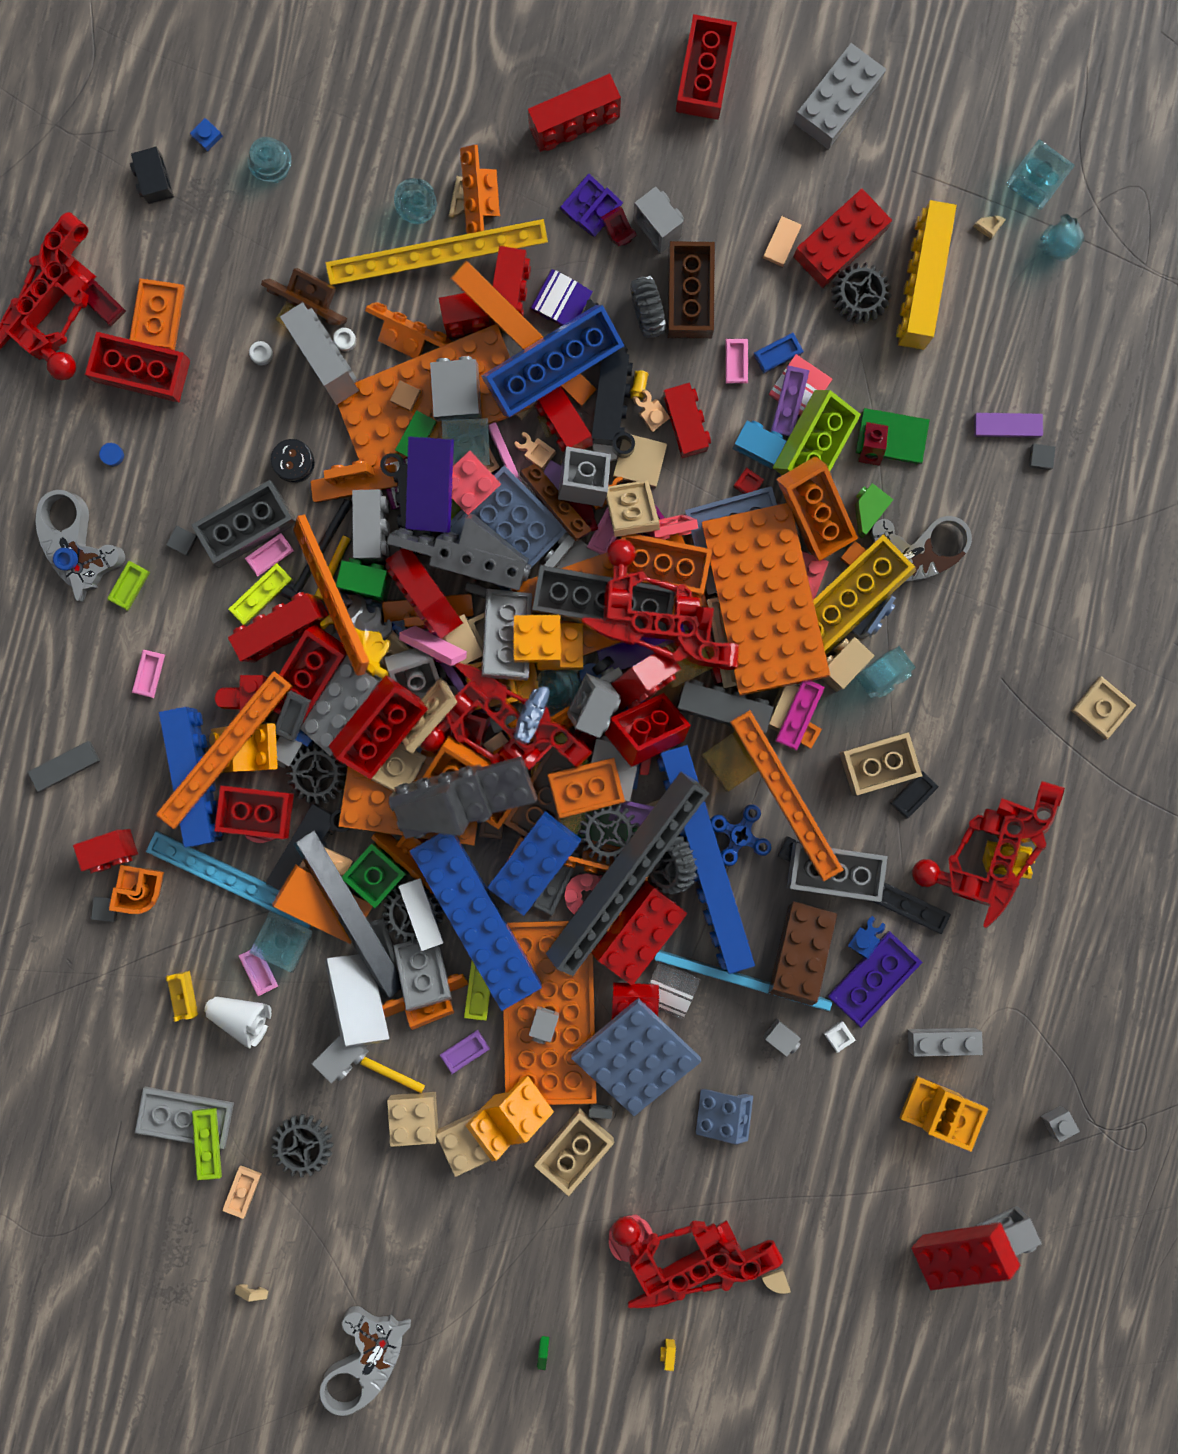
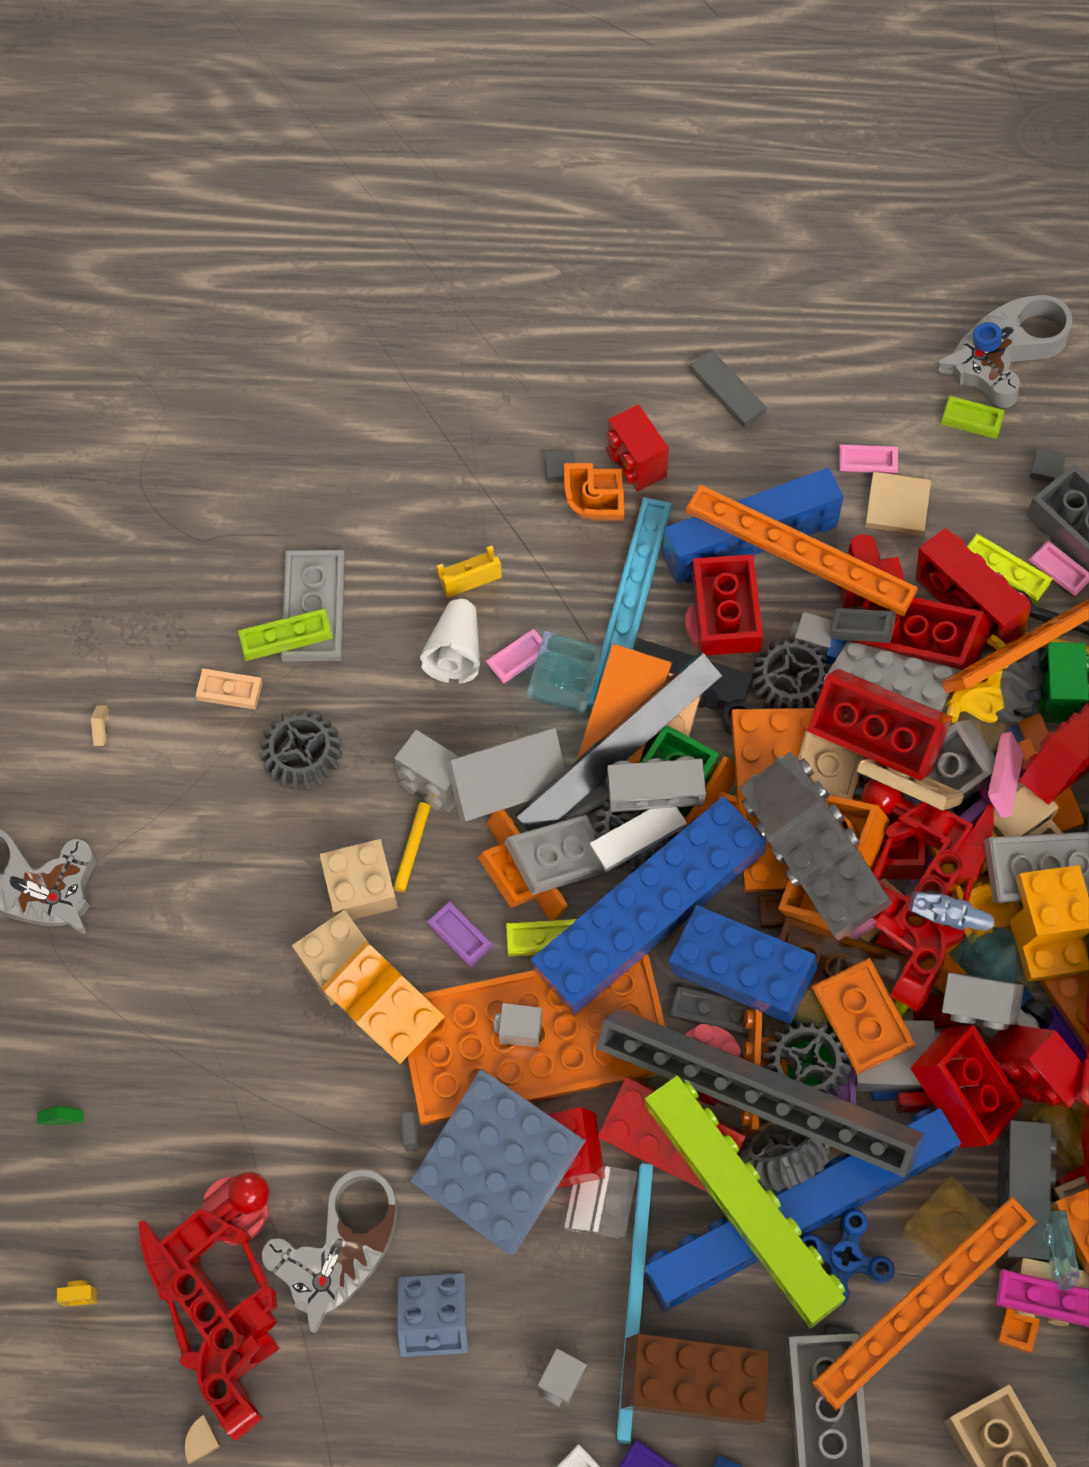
camera: 85 degrees right, 20 degrees down
light orange bracket [209,724,277,773] -> none
tan brick [534,1108,614,1196] -> none
none -> light grey animal [262,1170,398,1333]
none -> light grey brick [607,756,706,812]
none -> lime brick [645,1075,846,1328]
none -> tan tile [865,472,931,536]
none -> clear light blue plate [1043,1210,1080,1290]

